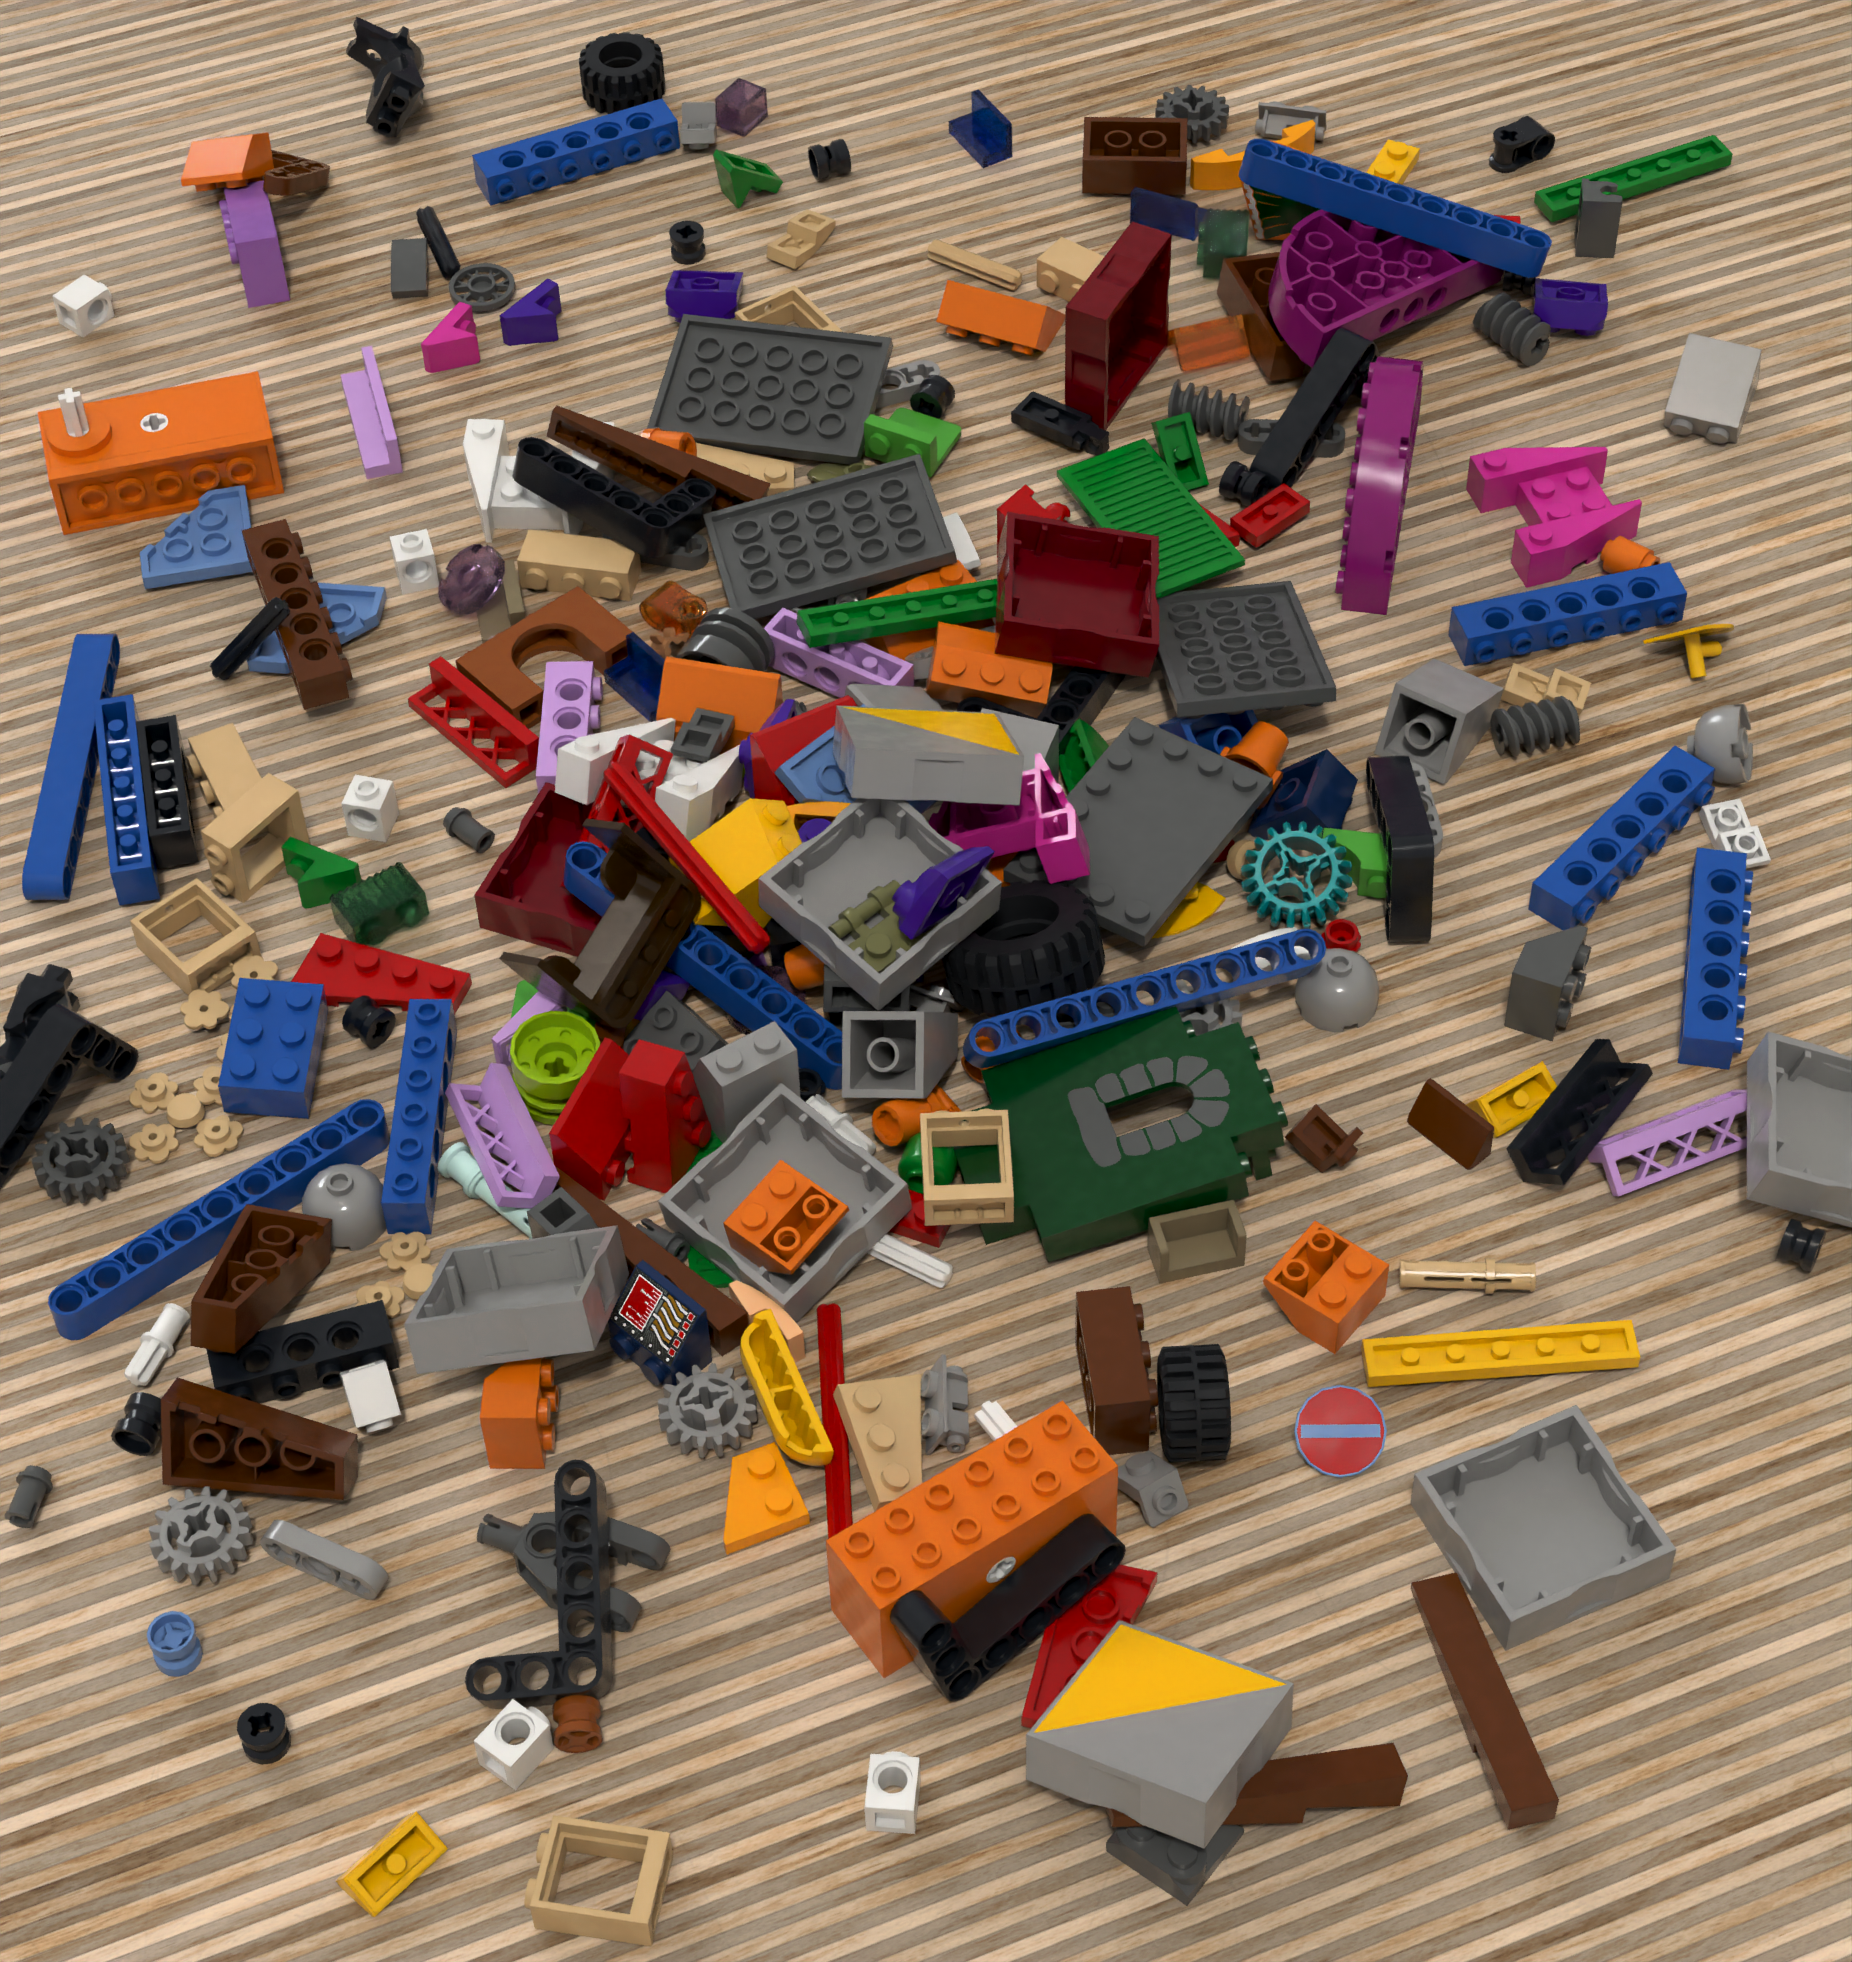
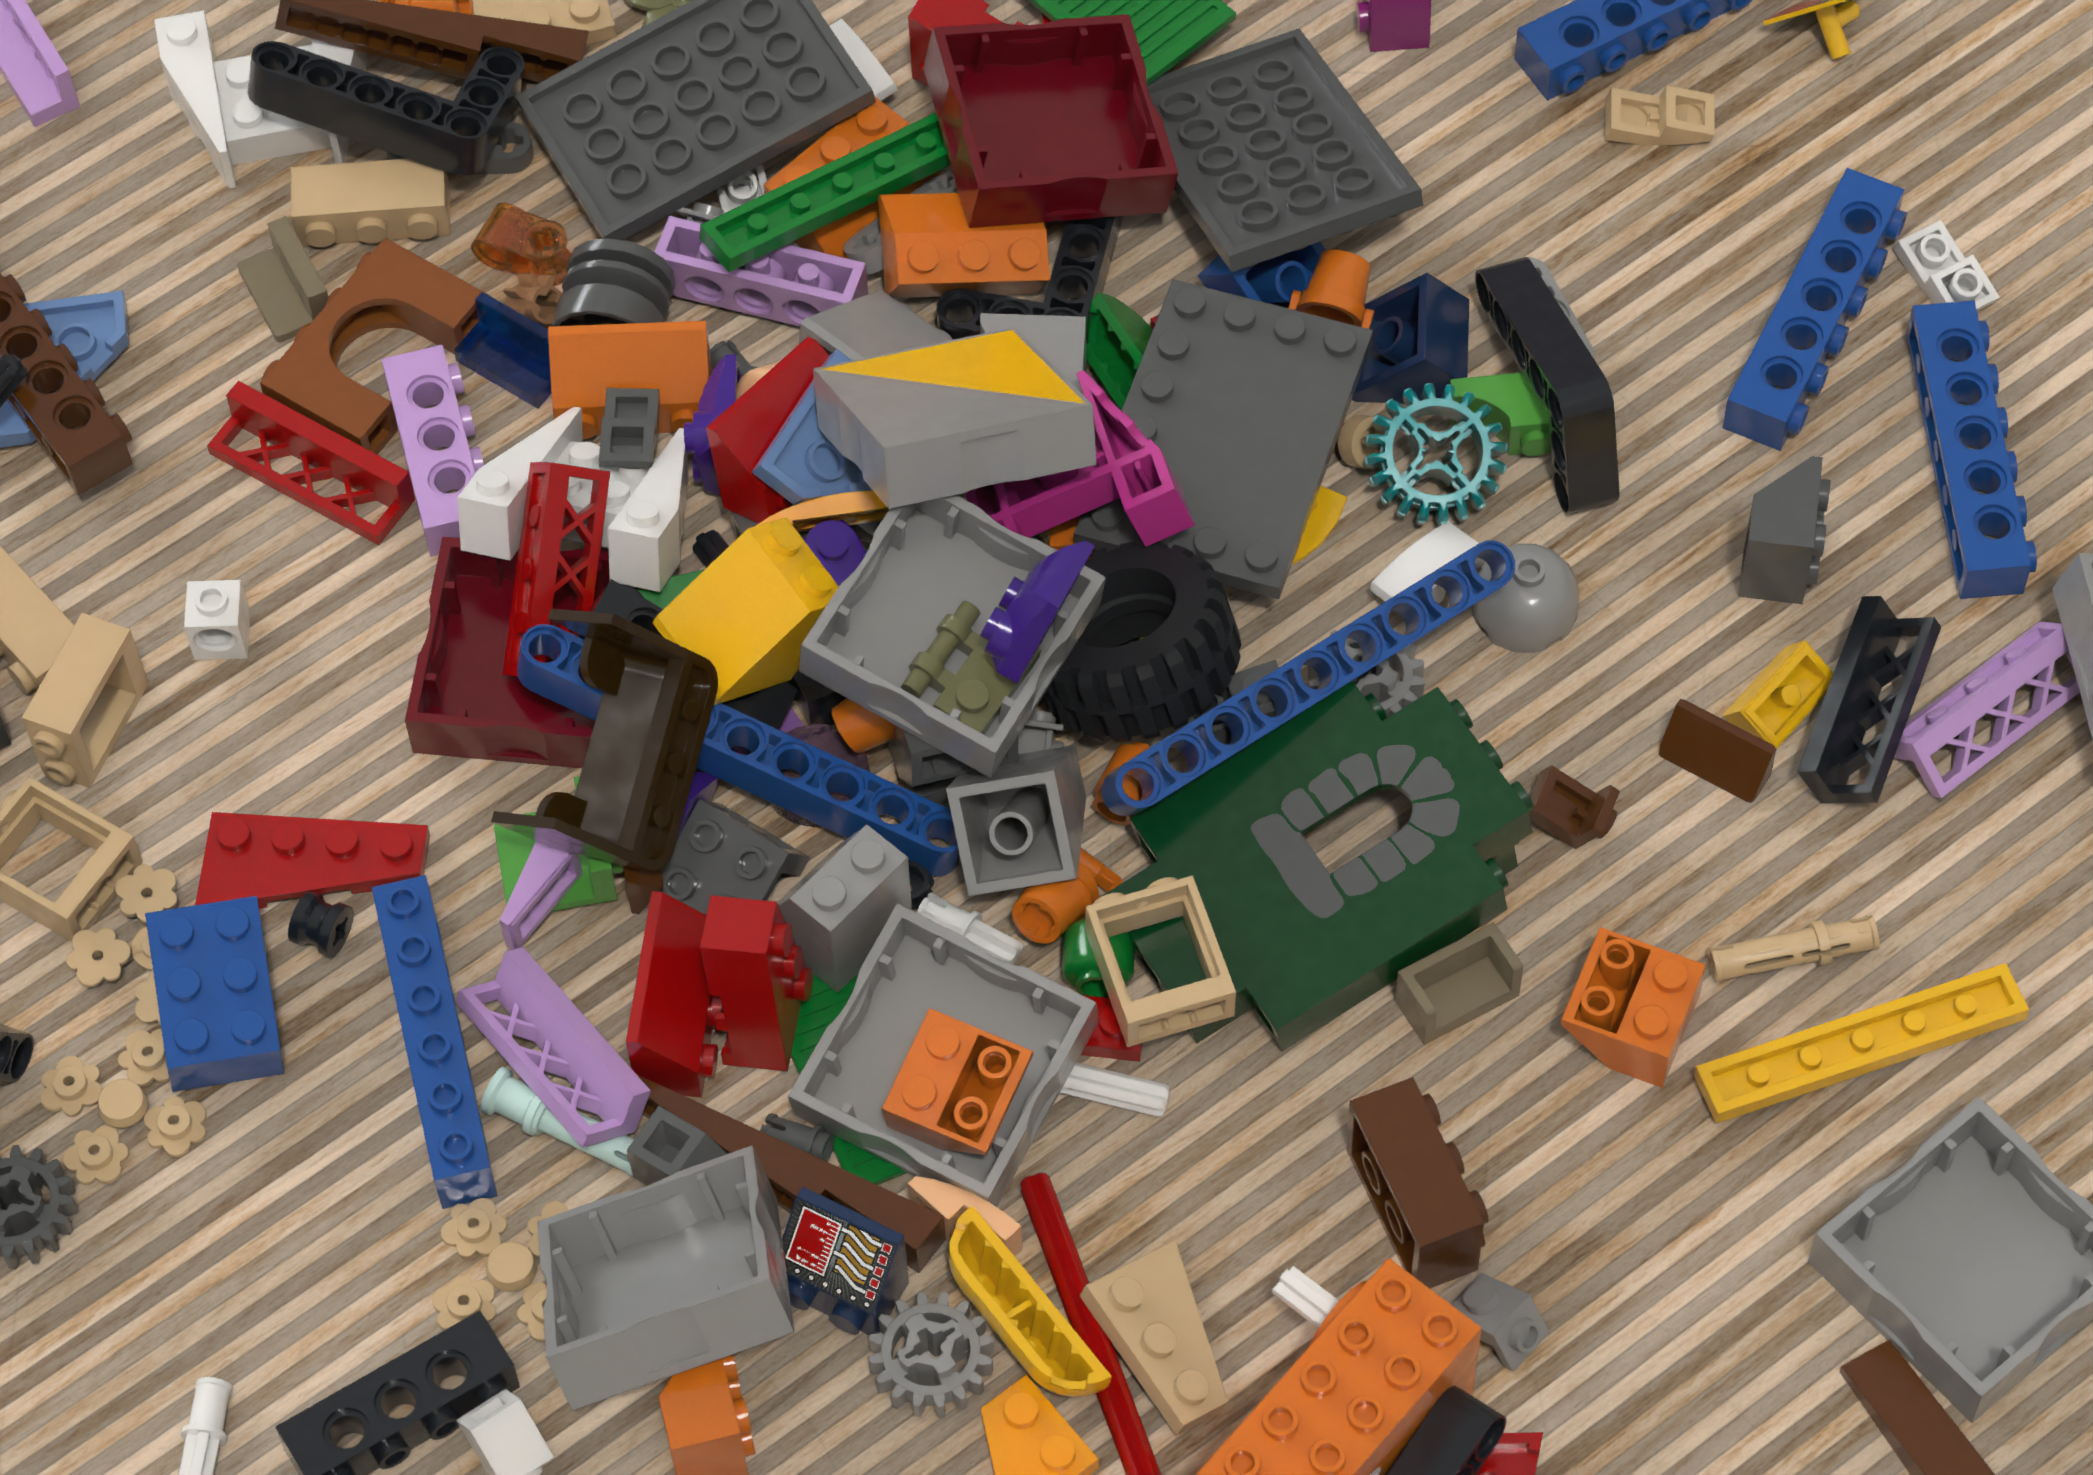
camera: 15 degrees left, 10 degrees up
blue beam [48,1099,390,1340] -> none
reddish brown wedge [190,1204,332,1354] -> none
green slope [281,836,364,909] -> none
light grey cylinder [302,1163,387,1251] -> none
clear green brick [330,862,429,945] -> none
white brick [390,529,439,595] -> none
tile [438,544,505,615] -> none
dark grey pin [443,807,495,853] -> none
lime wheel [510,1011,600,1125] -> none
red axle [603,762,770,954] -> none
light grey hinge [921,1354,969,1455] -> none
black tyre [1157,1344,1231,1463] -> none
red piece [1294,1385,1387,1478] -> none
red plate [1321,919,1361,953] -> none
light grey slope [1374,659,1504,784] -> none
dark grey piece [1490,696,1580,757] -> none
light grey cylinder [1687,704,1753,784] -> none

